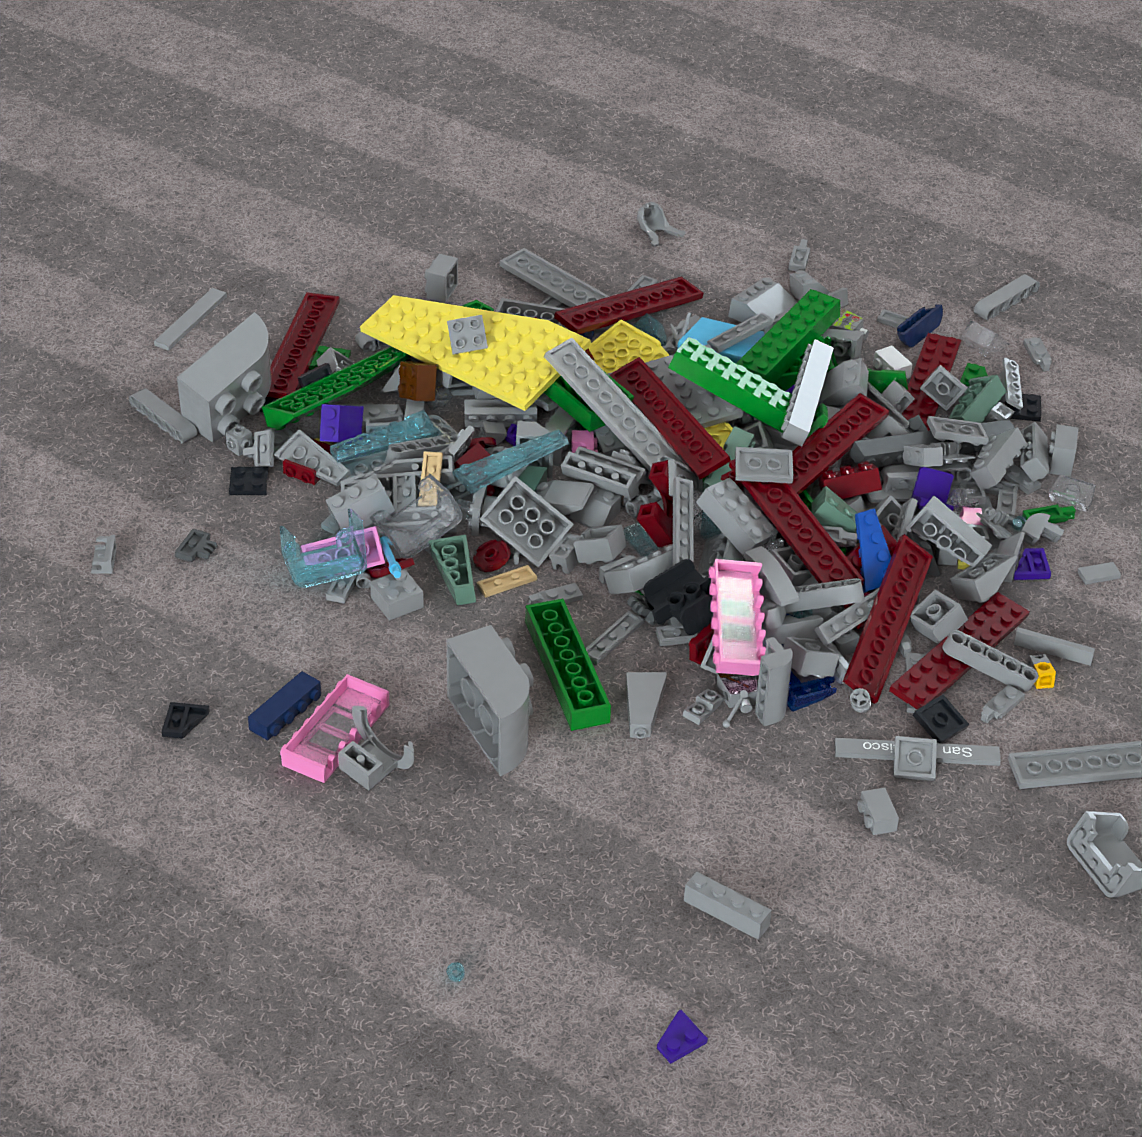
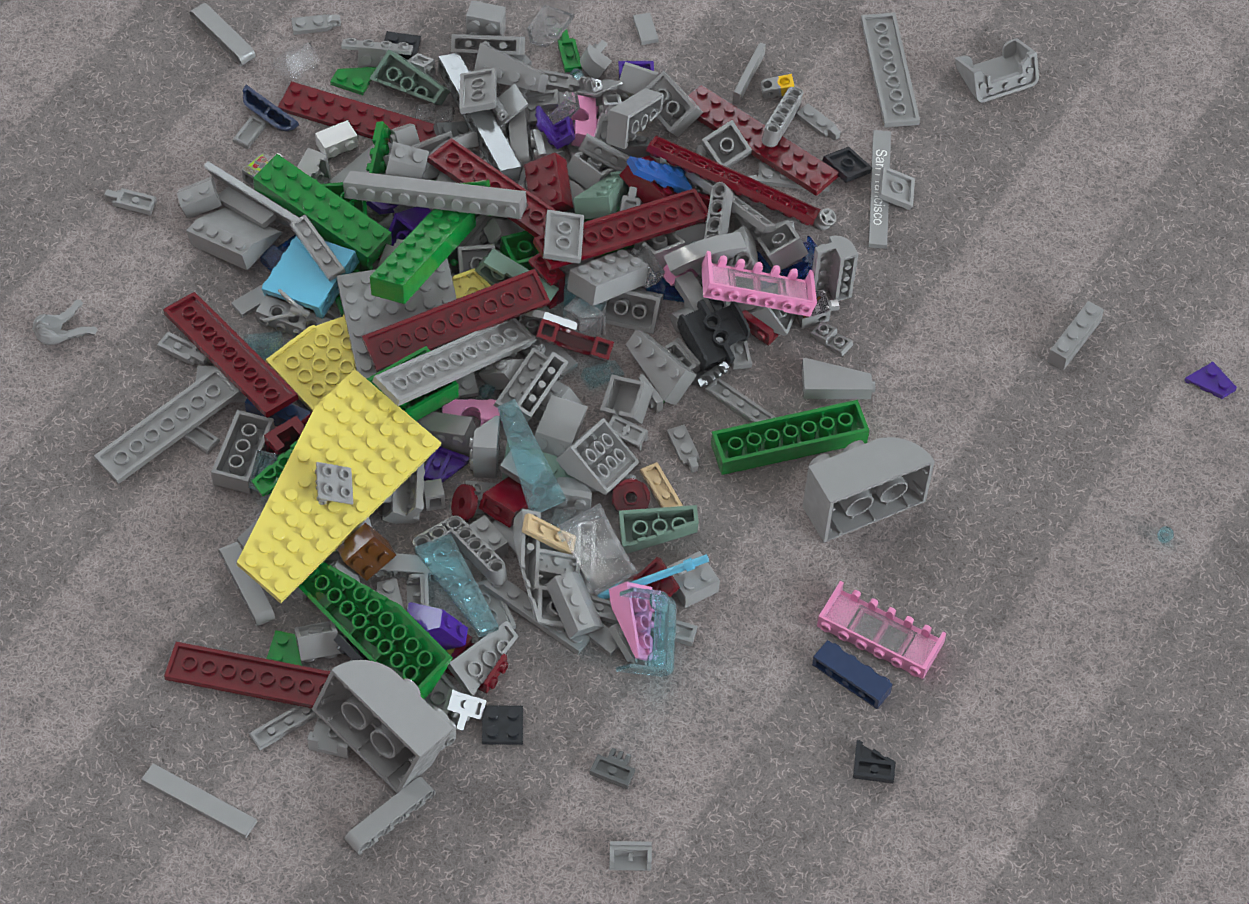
camera: 90 degrees left, 15 degrees up
light grey piece [338,706,414,791] -> none
light grey brick [425,254,458,303] -> none
light grey plate [445,425,475,463] -> none
light grey plate [673,476,694,566] -> none
light grey hinge [722,690,748,728] -> none
light grey brick [857,788,899,835] -> none
light grey brick [903,444,943,467] -> none
light grey slope [920,365,968,411] -> none

